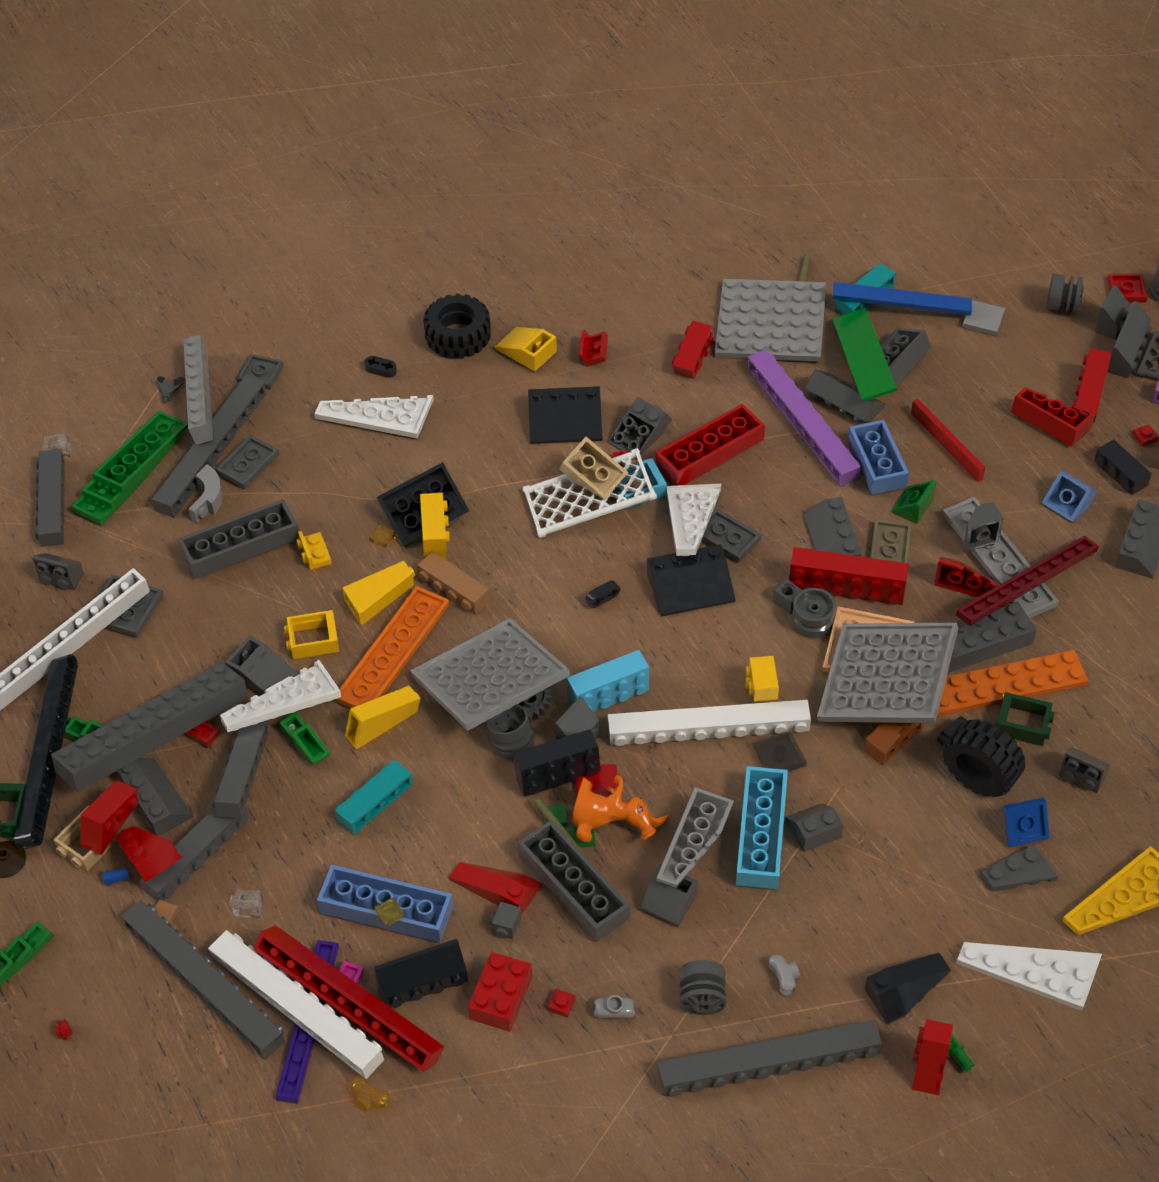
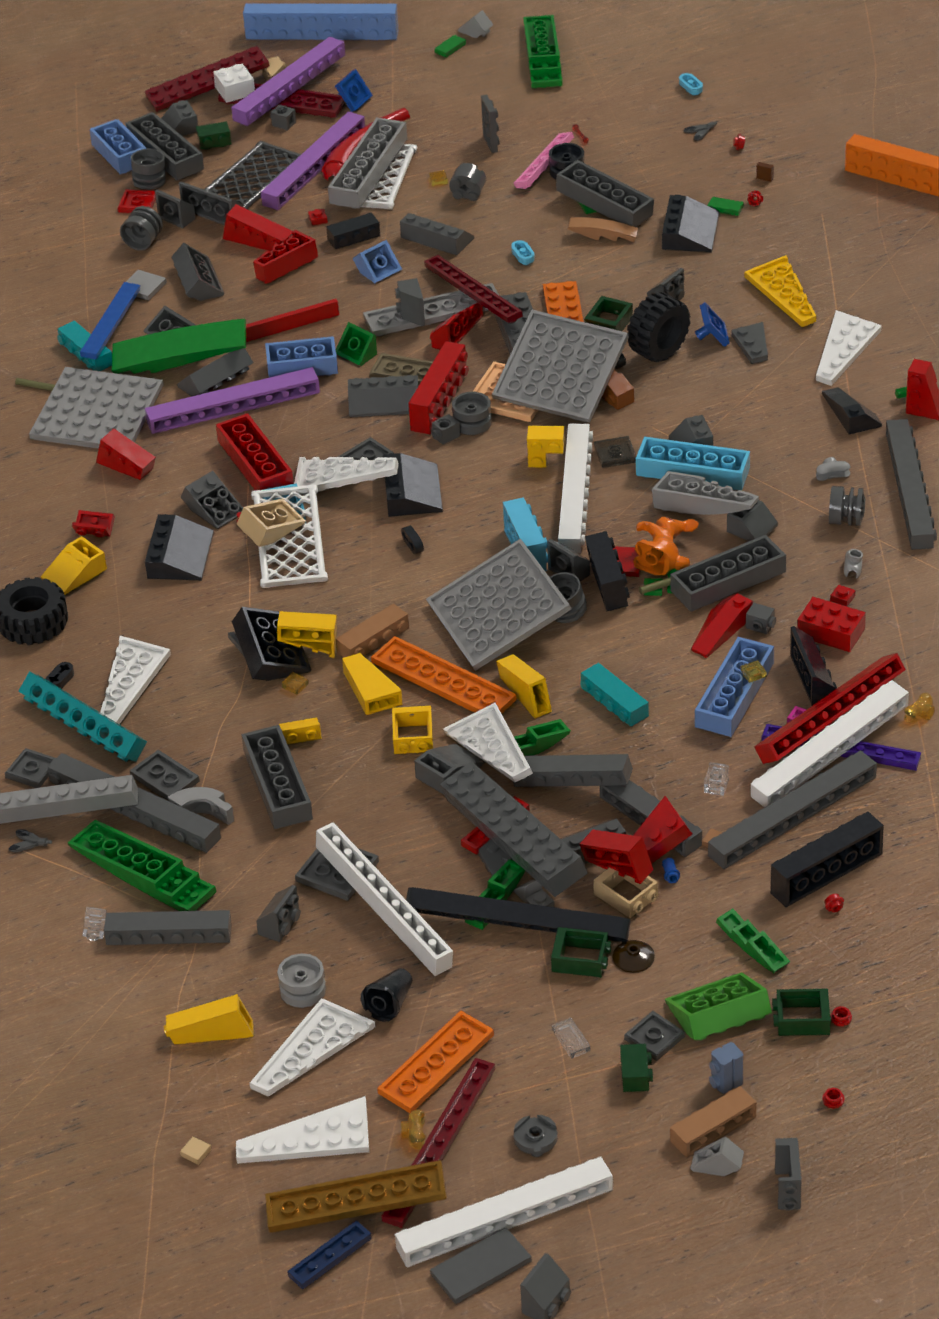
camera: 80 degrees left, 10 degrees down
none -> teal brick [18,671,148,762]
none -> dark grey slope [171,243,225,301]
none -> medium azure plate [511,240,535,265]
none -> black brick [770,811,884,907]

